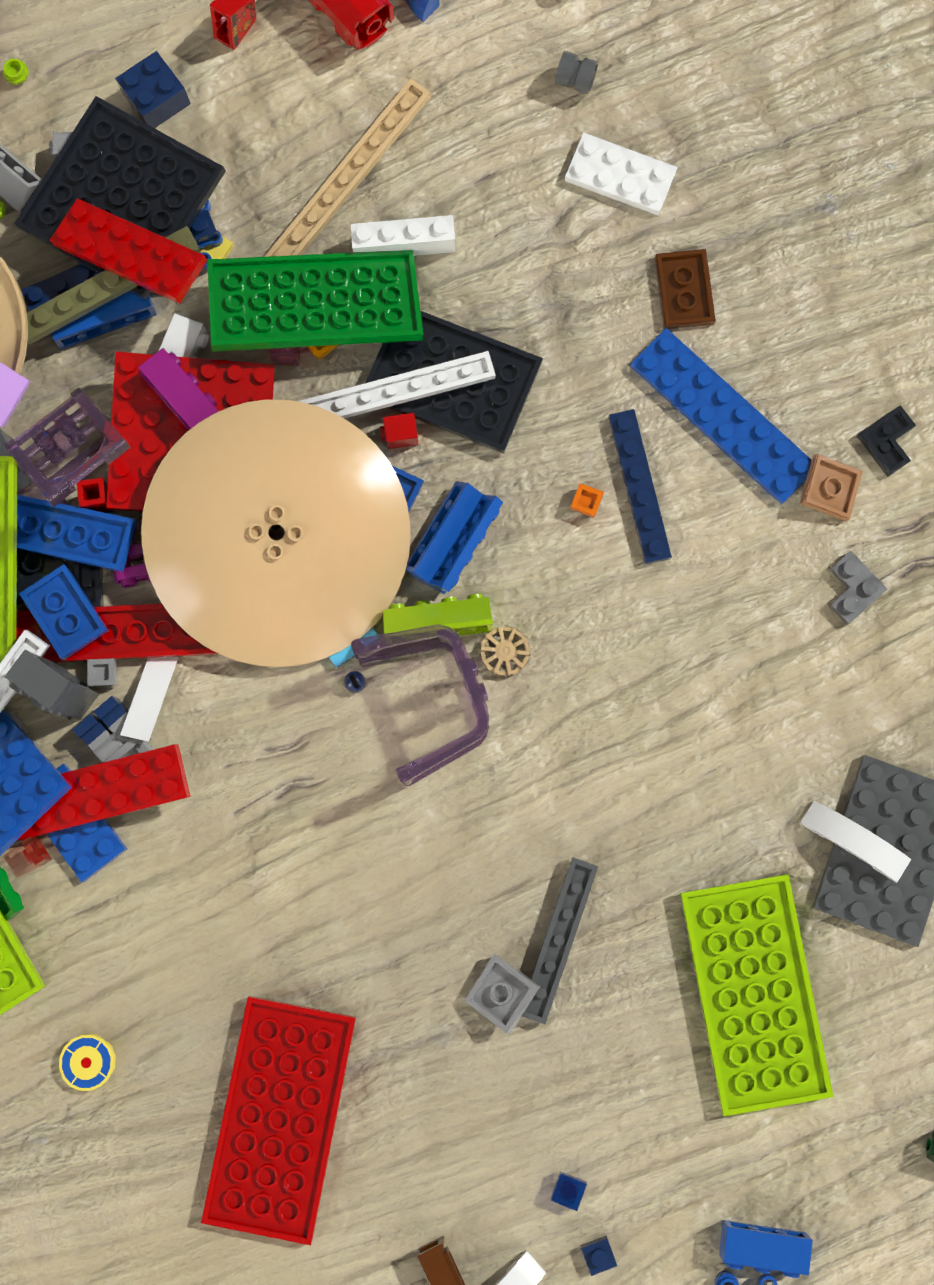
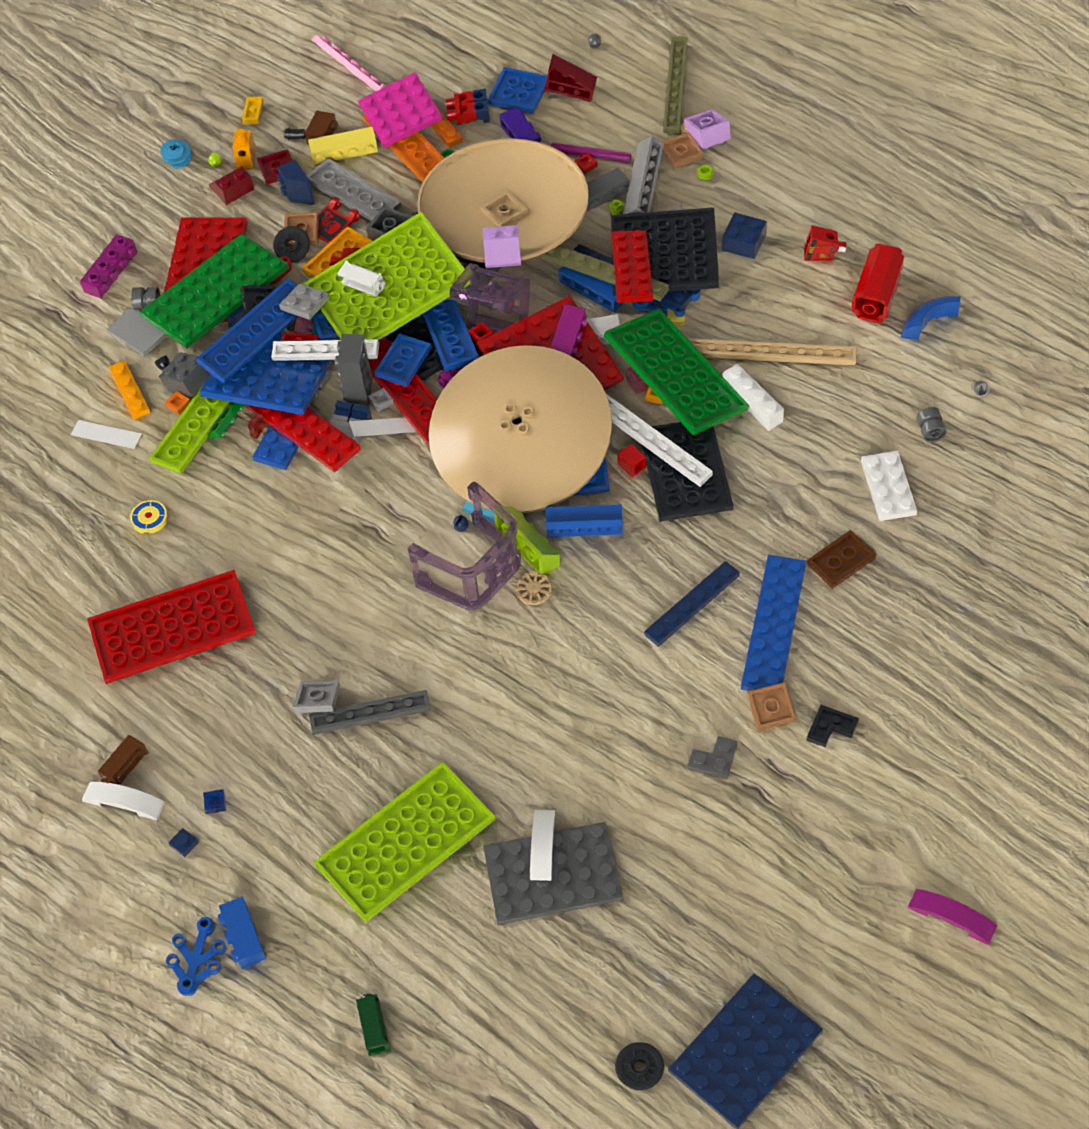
camera: 60 degrees right, 25 degrees down
orange plate [570,483,604,518] -> none

